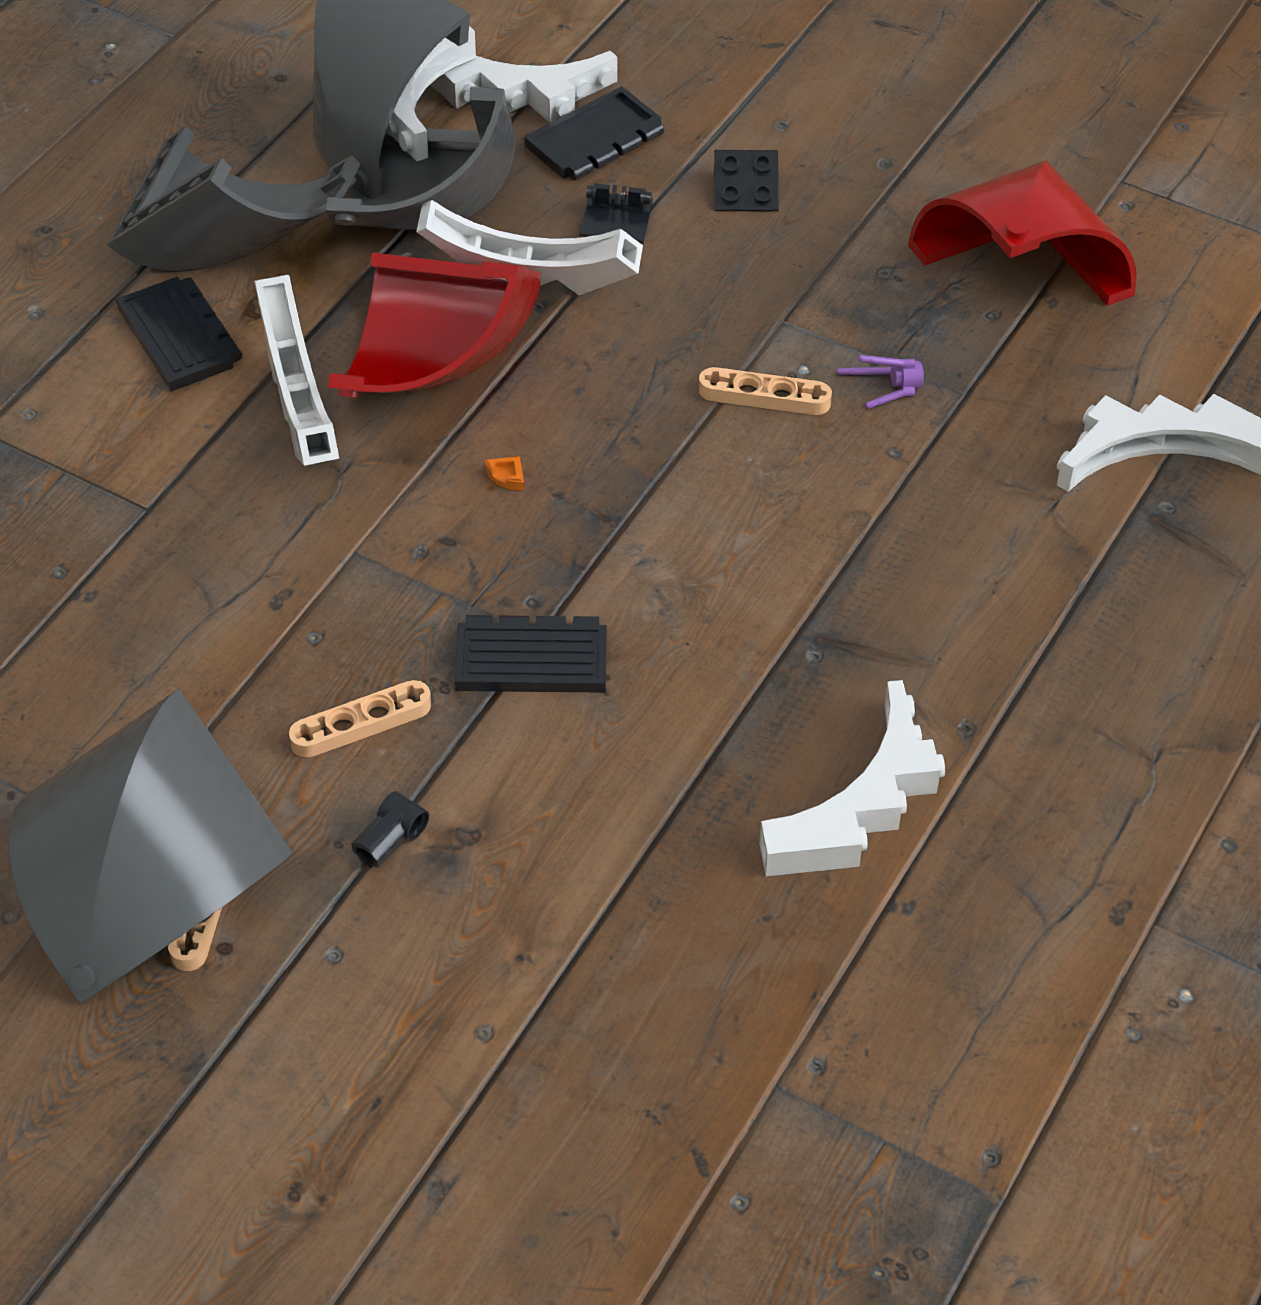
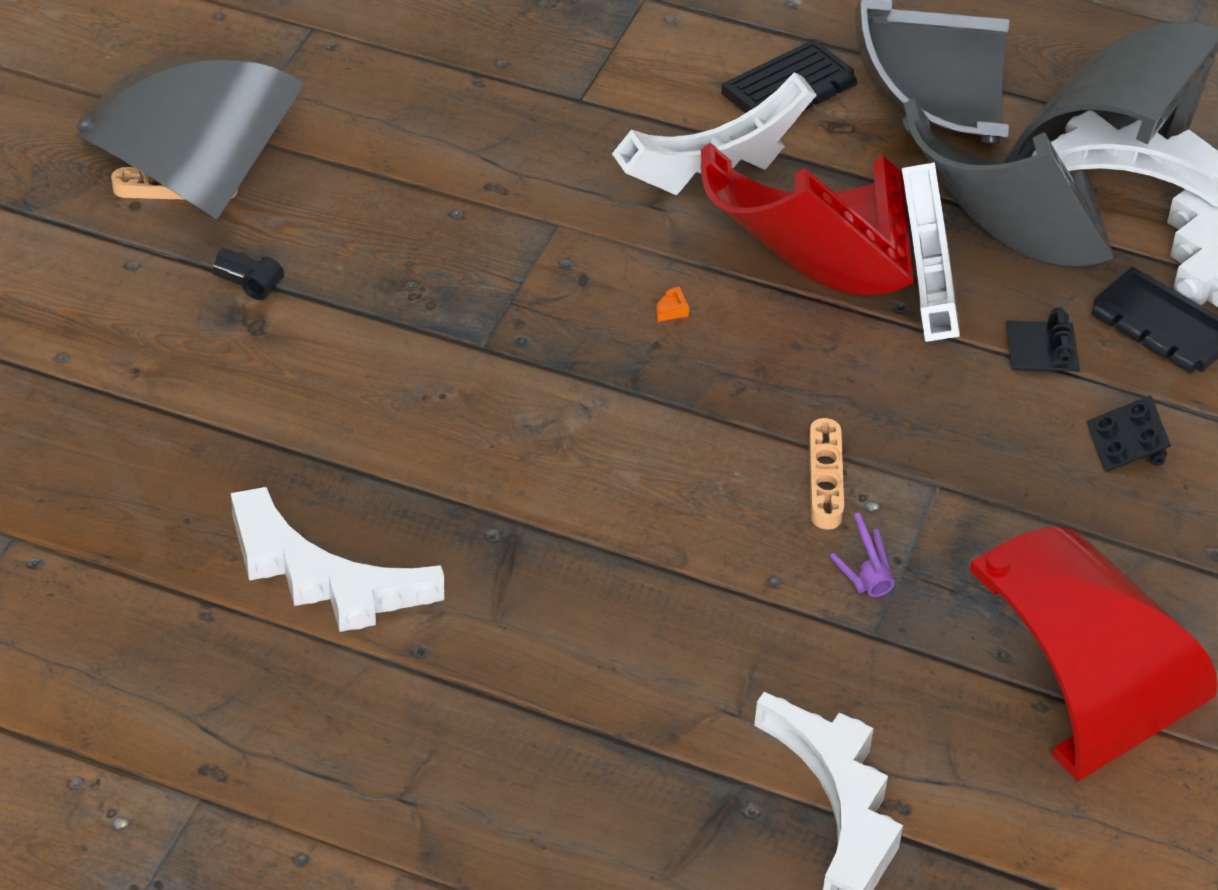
camera: 80 degrees right, 5 degrees down
light nougat beam [289,680,431,758] -> none
black hinge [454,615,607,693] -> none

